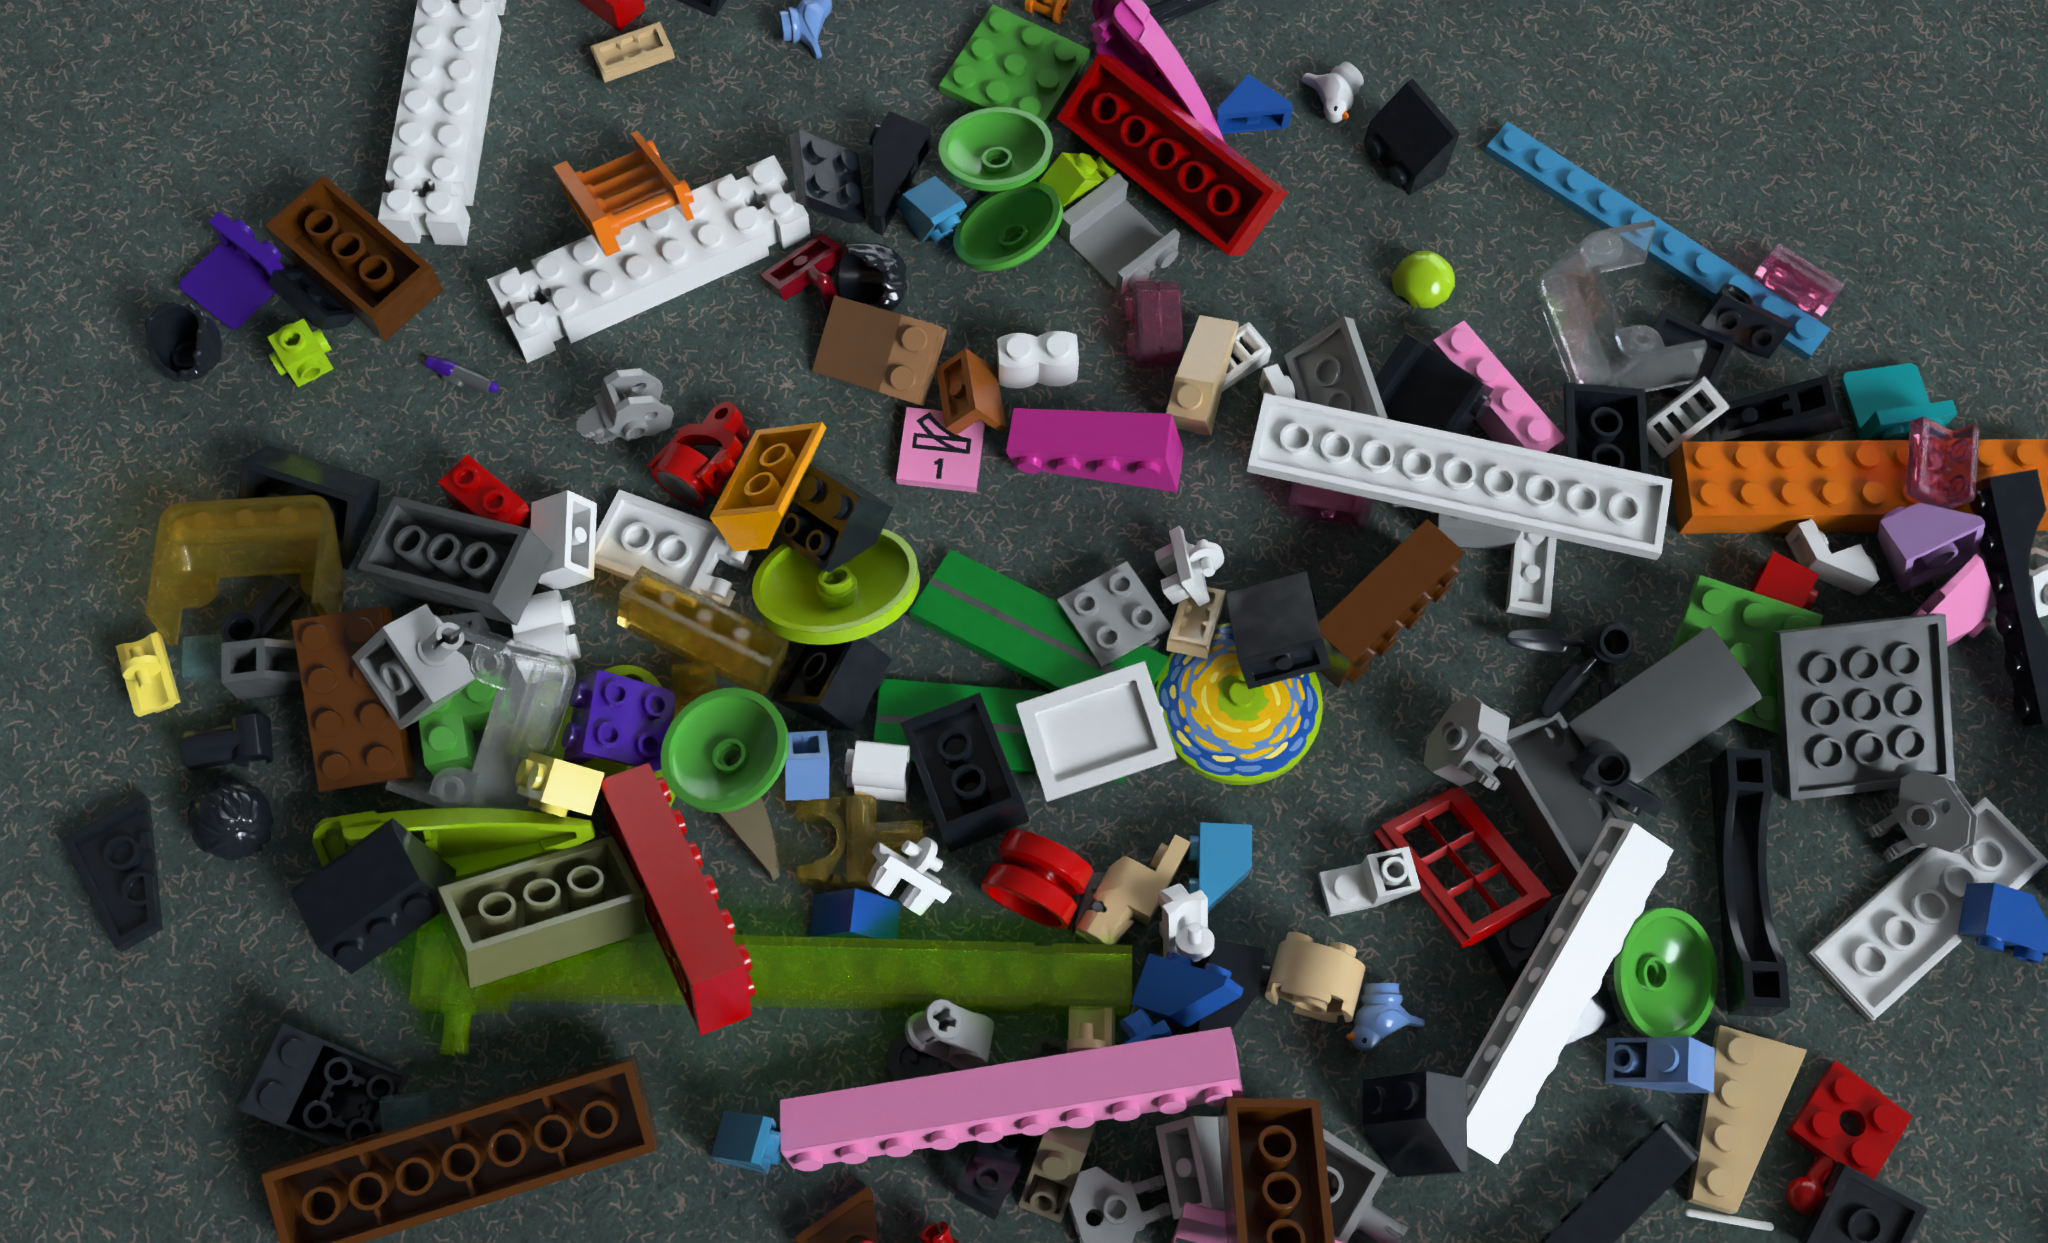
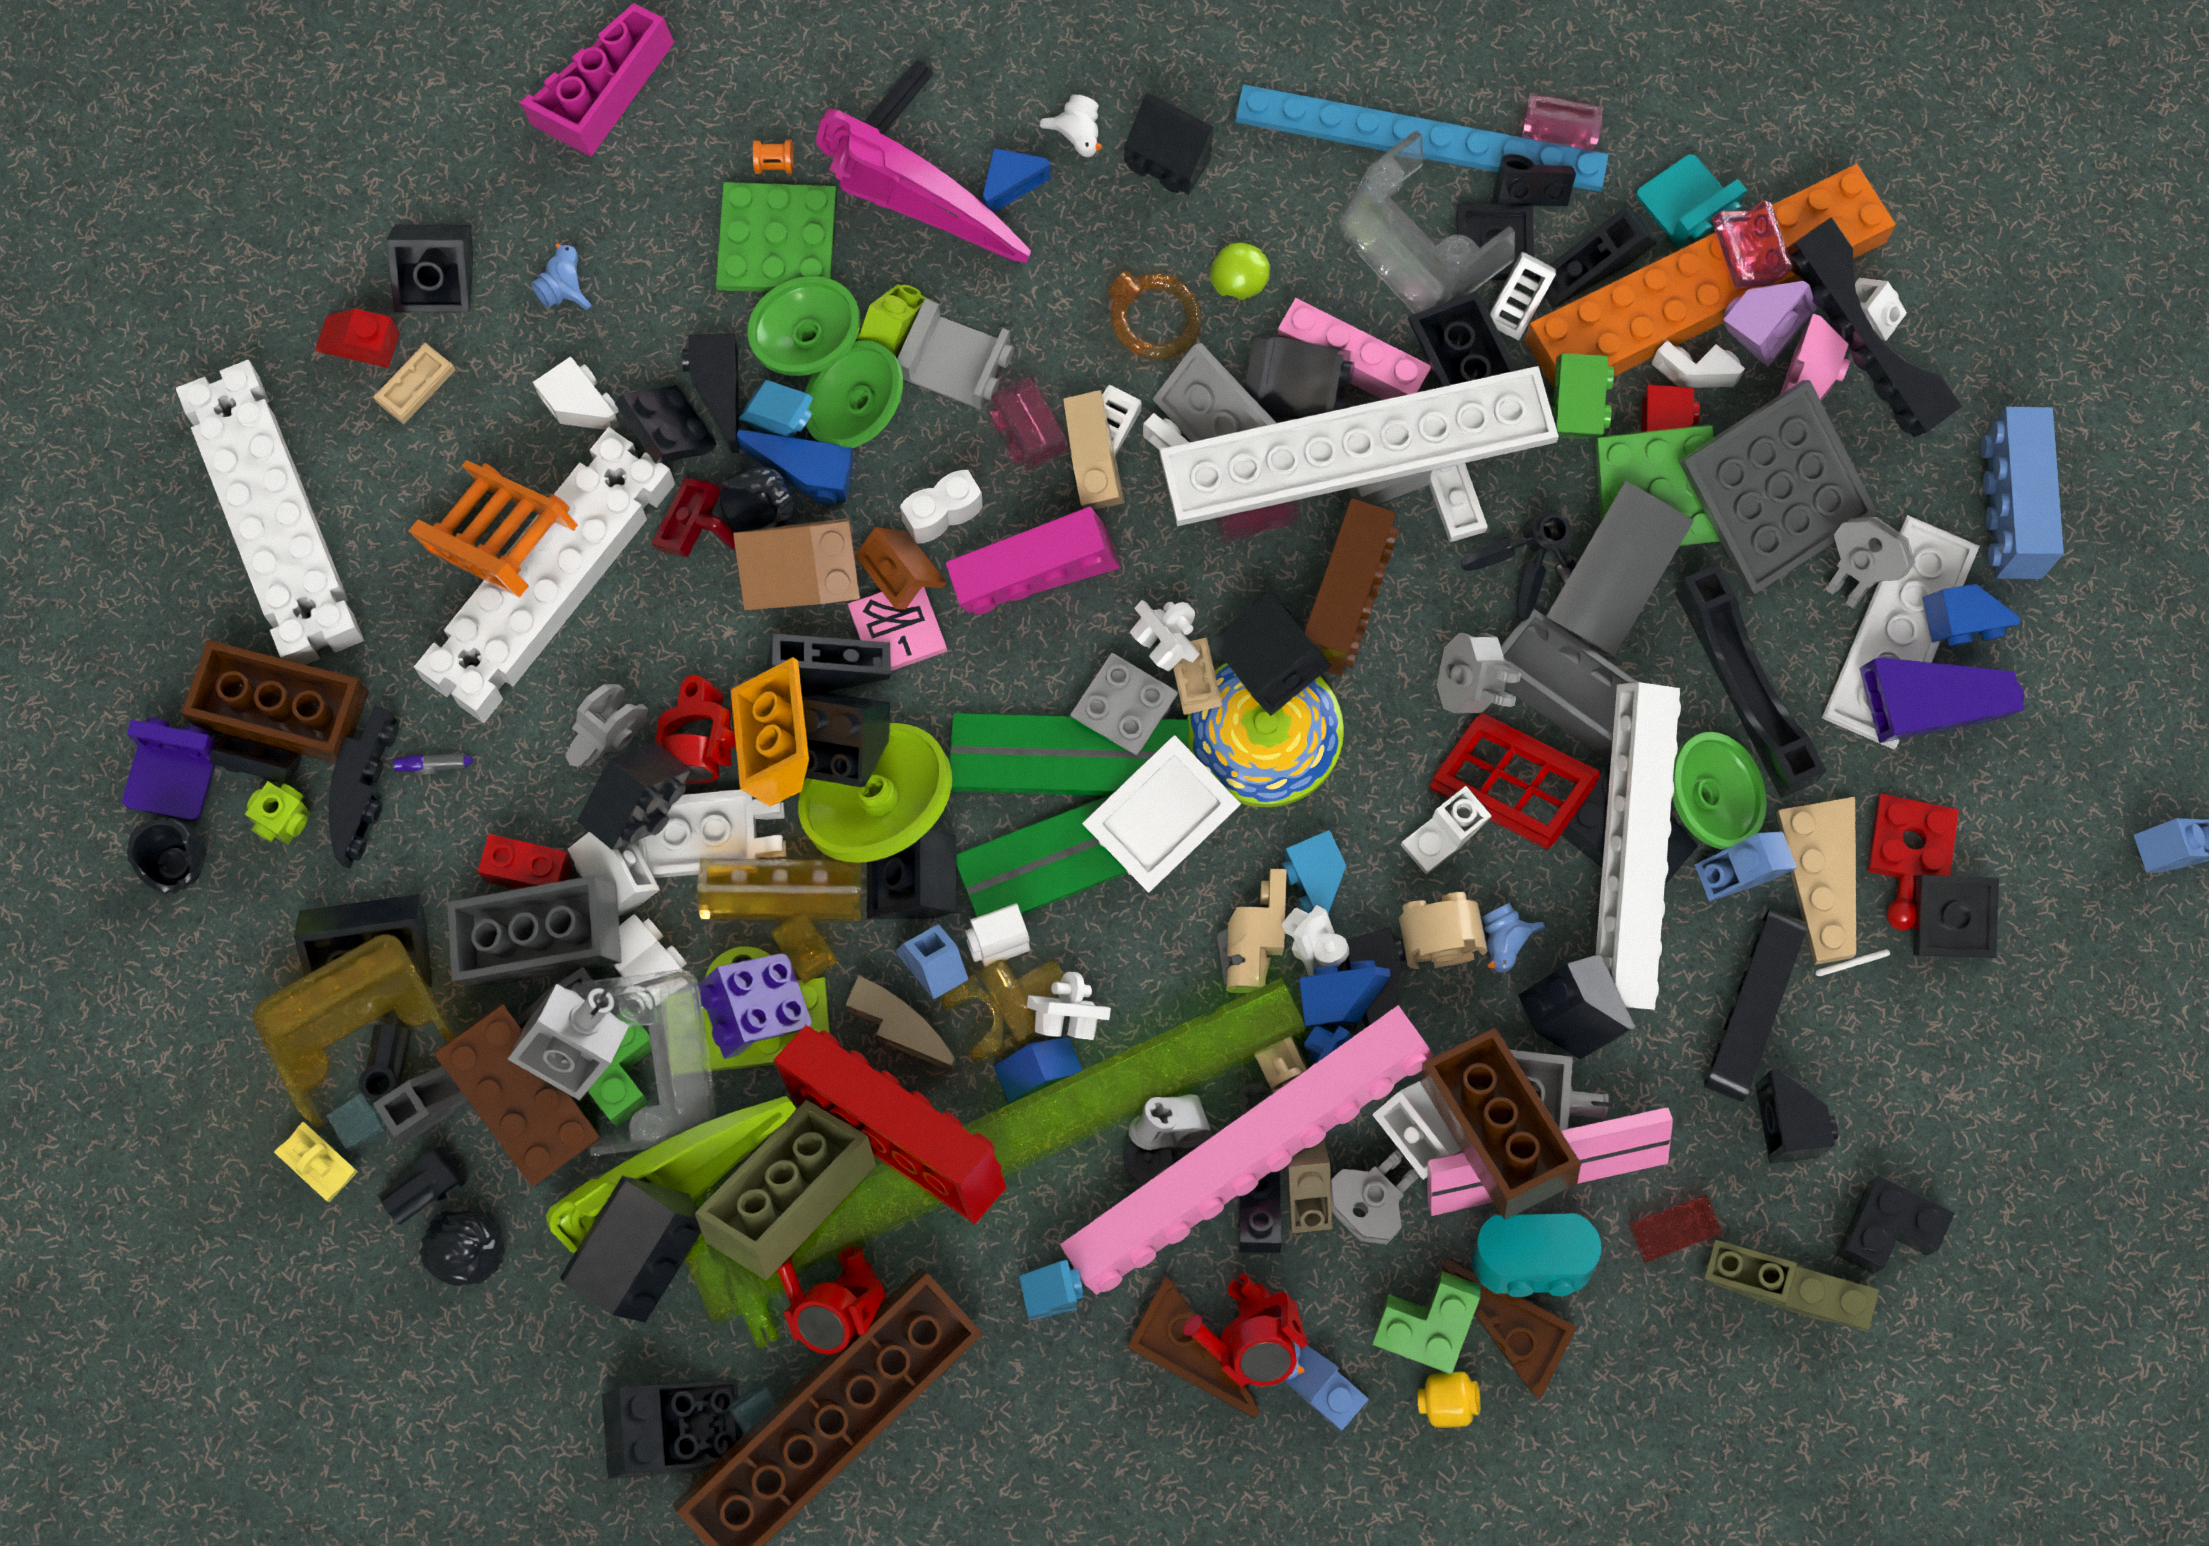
camera: 25 degrees left, 5 degrees up
black wing [62,794,163,952] -> none
light yellow brick [515,751,605,817] -> none
bright green dish [661,688,789,813] -> none
black slope [900,693,1029,852] -> none
red wheel [981,829,1093,930] -> none
red brick [1057,53,1288,256] -> none
black plate [1572,740,1665,817] -> none
none -> black slope [329,705,398,869]
none -> white slope [533,357,620,430]
none -> black brick [577,742,691,850]
none -> blue slope [737,429,855,506]
none -> black slope [767,634,891,696]
none -> red piece [777,1246,886,1355]
none -> clear orange piece [1107,270,1201,360]
none -> bright green brick [1549,353,1614,439]
none -> dark purple slope [1859,658,2025,743]

